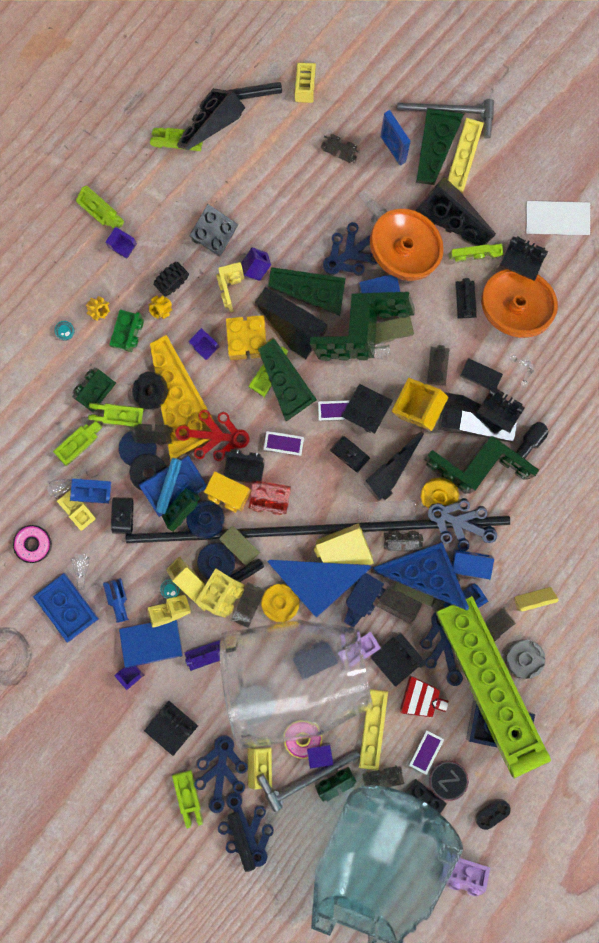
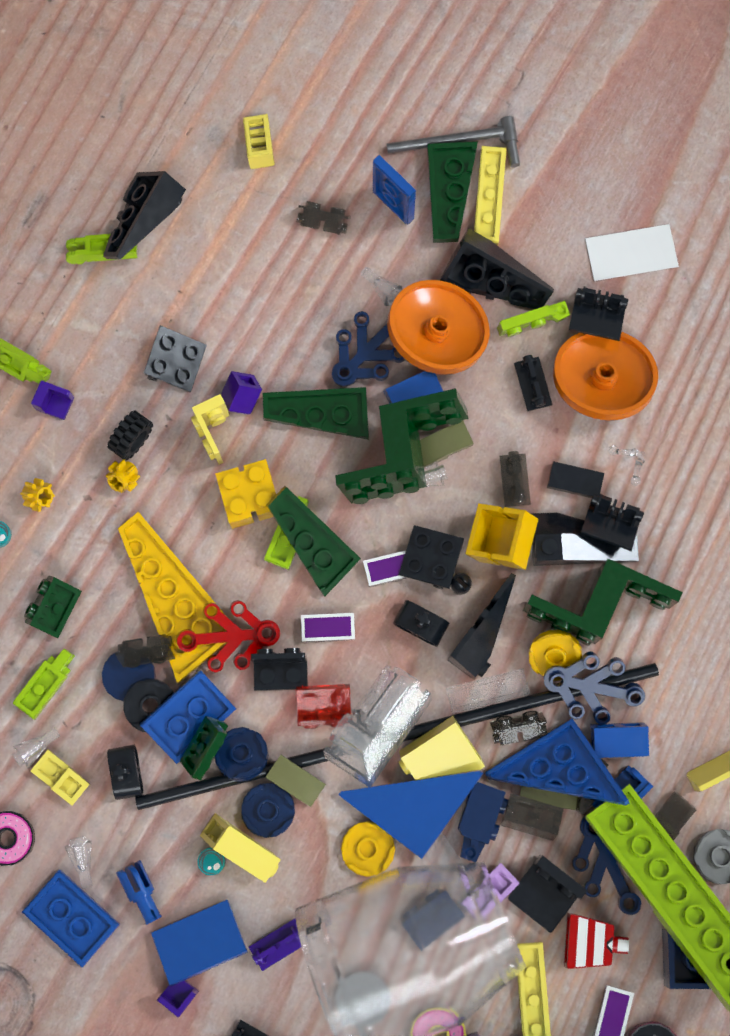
camera: 15 degrees left, 5 degrees down
blue hinge [70,479,111,504] -> none
lime hinge [88,403,143,427] -> none
green bracket [109,309,144,352] -> none
black tile [132,371,168,410] -> none
light yellow slope [147,595,191,627] -> none
dark azure axle [156,458,182,514] -> none
dark purple panel [188,328,219,360] -> none
light yellow bracket [195,568,245,618] -> none
yellow piece [204,471,252,513] -> none
black axle [228,82,282,100] -> none
black axle [230,559,264,582] -> none
clear smoke slope [231,582,265,628] -> none
black wedge [255,287,328,360] -> none
black arm [516,422,549,459] -> none
none -> clear brick [323,665,432,788]
none -> black hinge [450,573,472,595]

